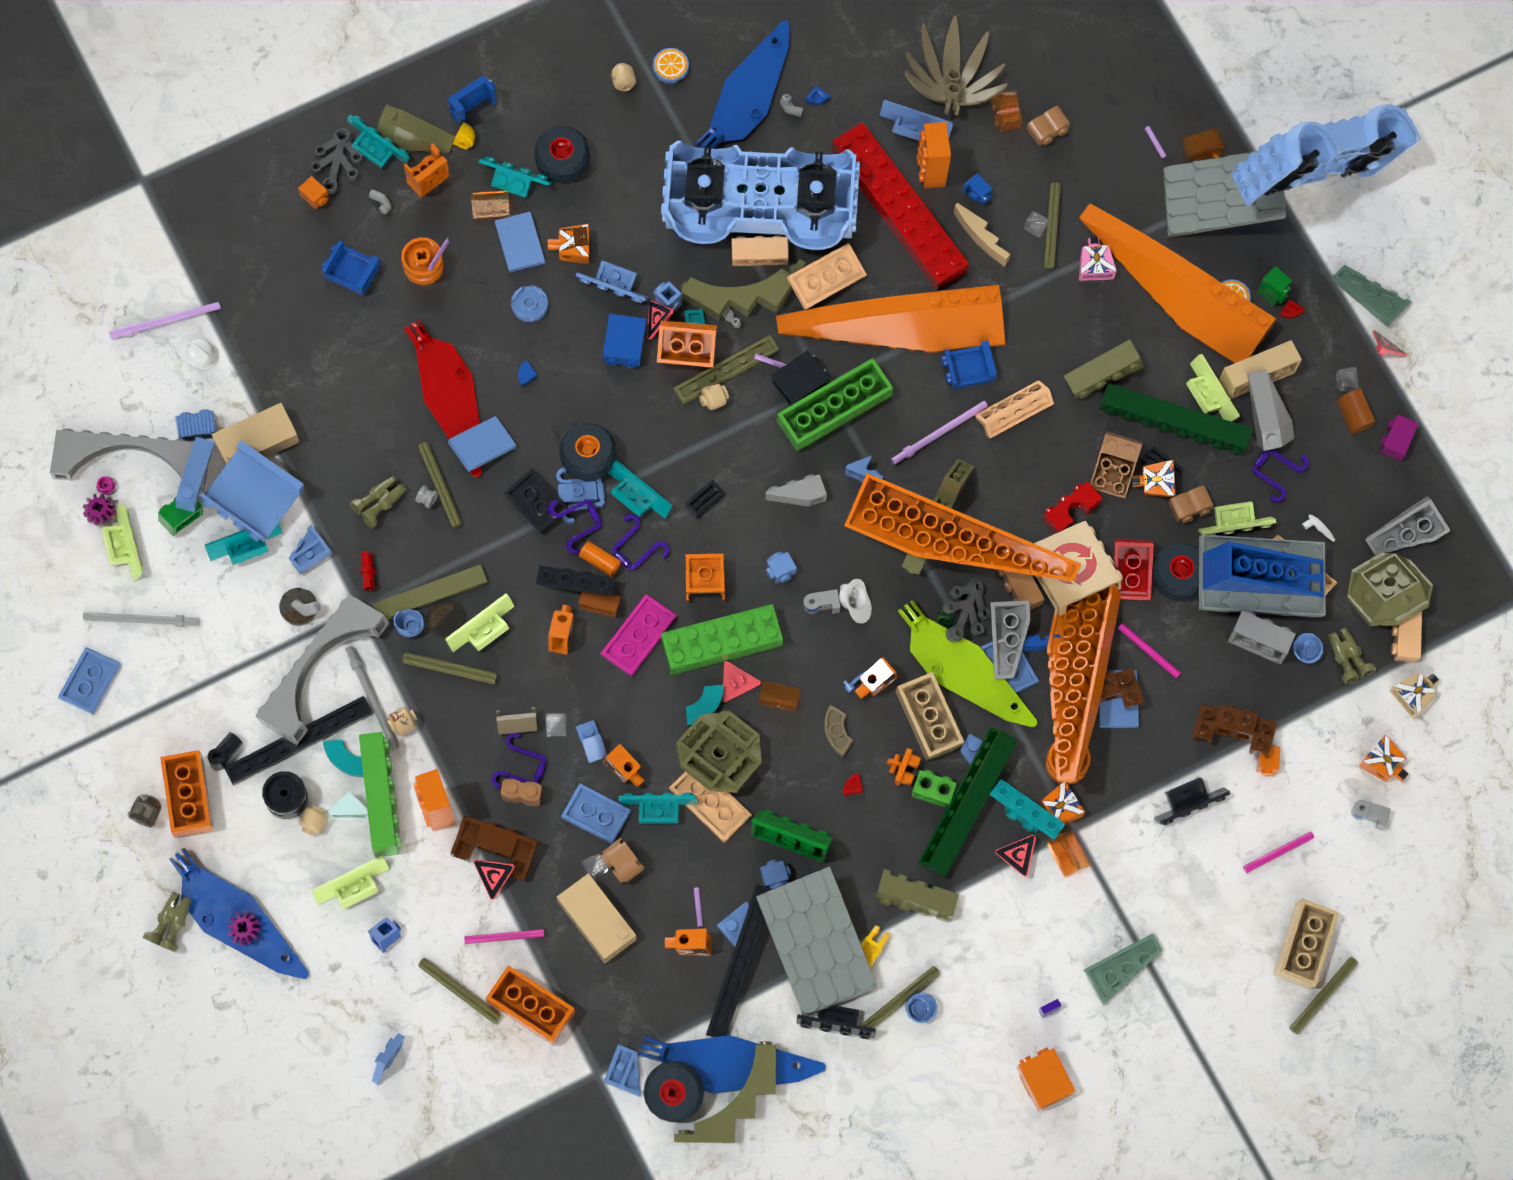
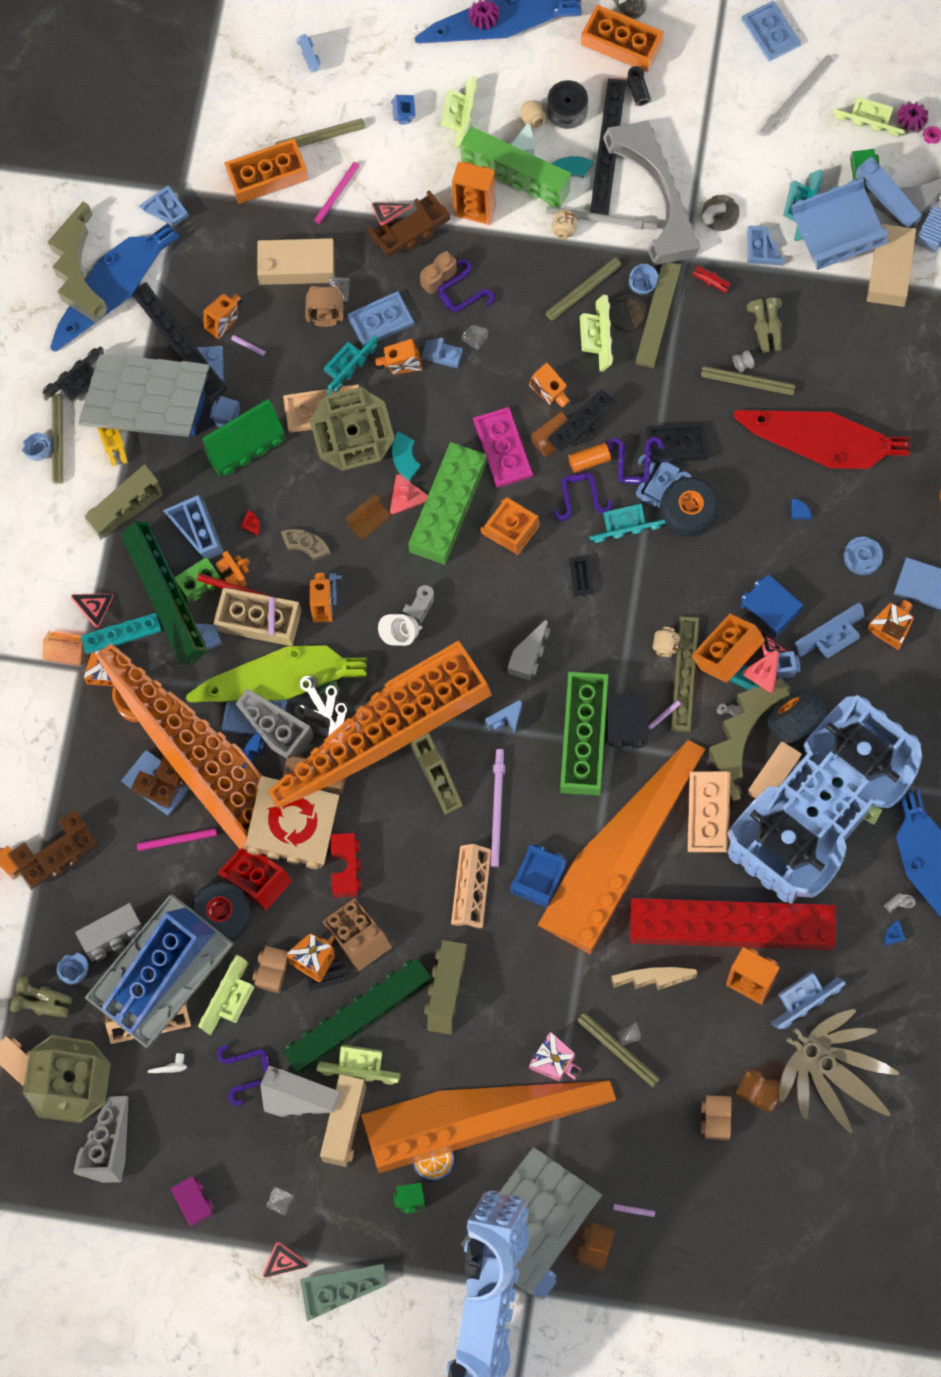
camera: 135 degrees right, 0 degrees up
medium blue tile [448,416,516,472] -> none
dark tan hinge [496,707,537,735] -> none
black wheel [643,1061,704,1122] -> none
medium blue brick [766,552,797,583] -> none
blue brick [962,173,992,205] -> none
black bracket [1154,777,1231,825] -> none
red tile [1279,299,1305,319] -> none
dark orange brick [1337,388,1375,434] -> none
none -> medium blue wedge [163,495,224,559]
none -> red bar [196,573,273,597]
none -> lavender piece [268,598,275,636]
none -> coral piece [743,650,779,693]
none -> black wheel [768,689,826,743]

